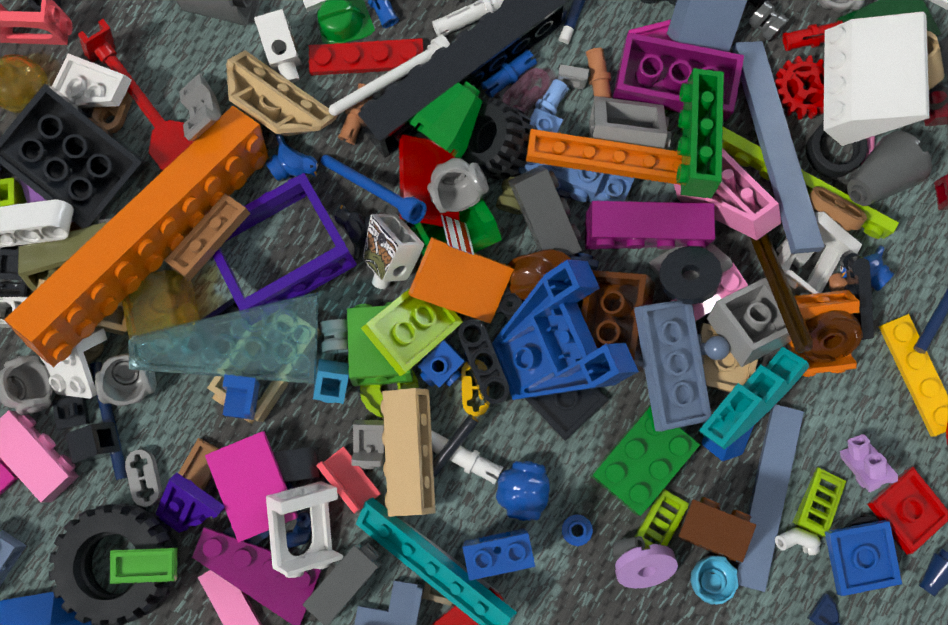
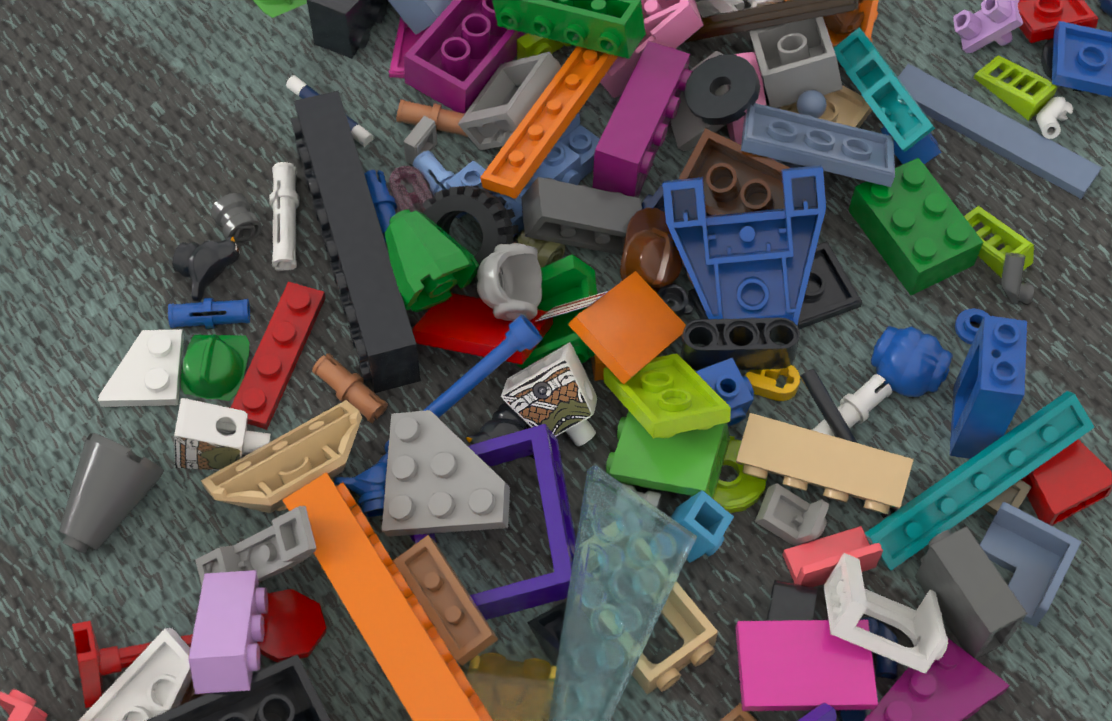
camera: 75 degrees left, 20 degrees down
blue panel [222,374,260,420] -> none
white piece [329,35,450,116] -> none
lavender tile [615,544,678,589] -> none
reddish brown brick [679,497,756,564] -> none
medium azure hair [690,556,738,605] -> none
none -> lavender brick [188,570,268,694]
none -> light grey plate [382,410,510,537]

